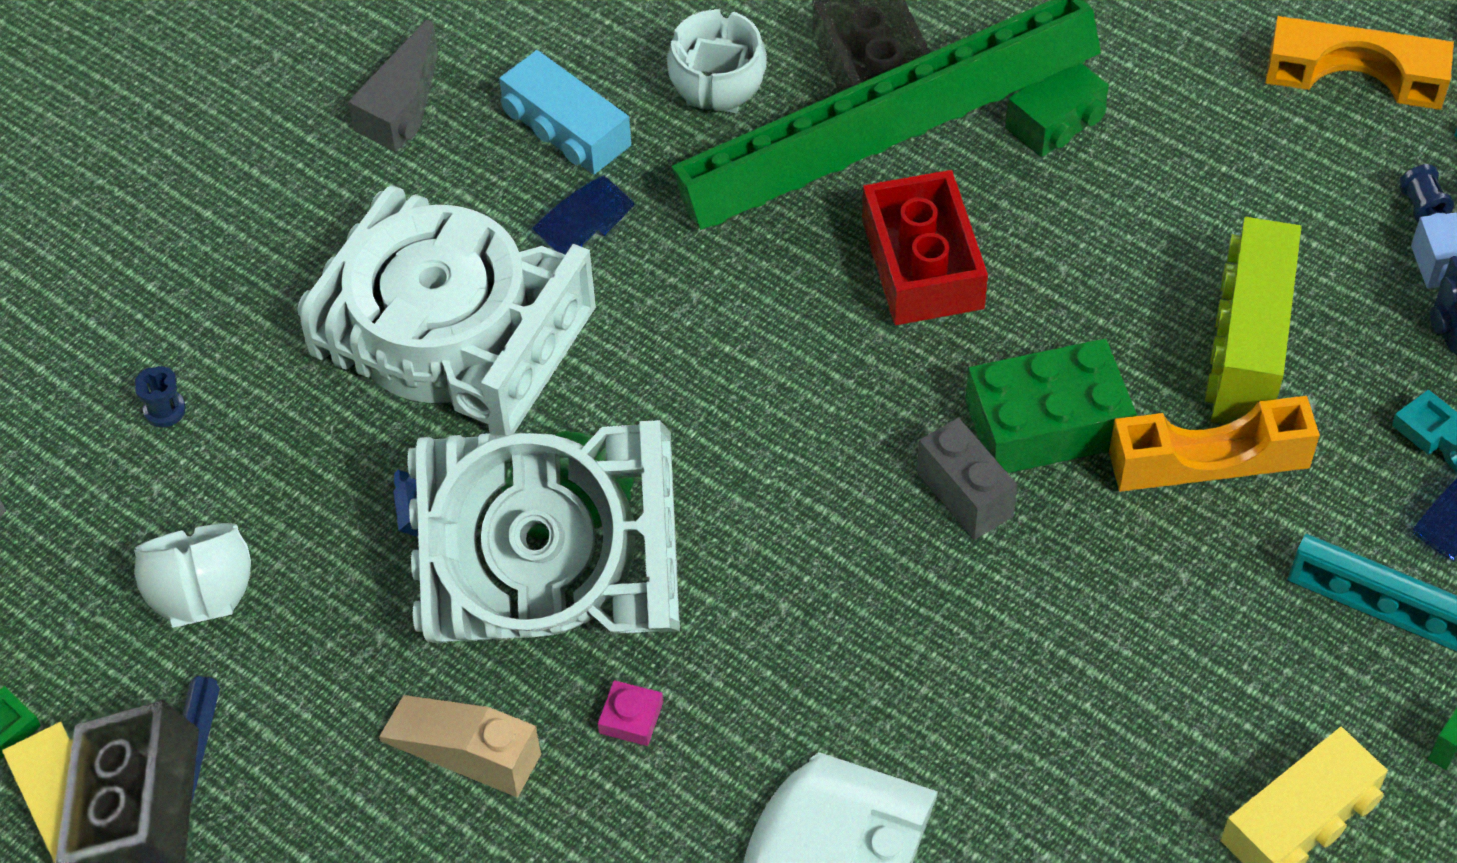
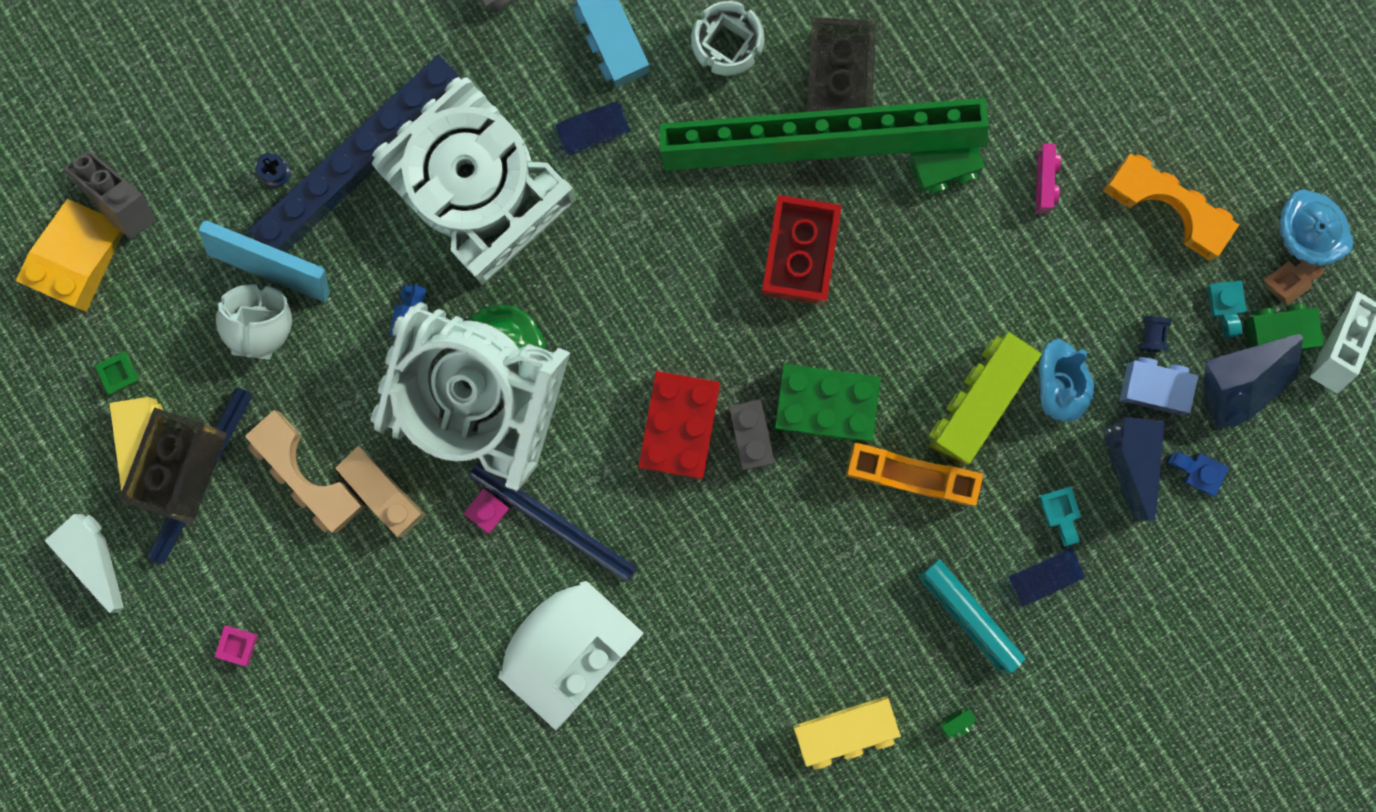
camera: 20 degrees right, 30 degrees up
none -> medium azure tile [199,221,330,303]
none -> tan arch [245,410,366,533]
none -> dark blue brick [248,54,462,253]
none -> dark blue axle [469,462,636,581]
none -> red brick [639,371,720,480]
none -> dark pink plate [1035,143,1061,214]
none -> dark azure piece [1038,338,1094,422]

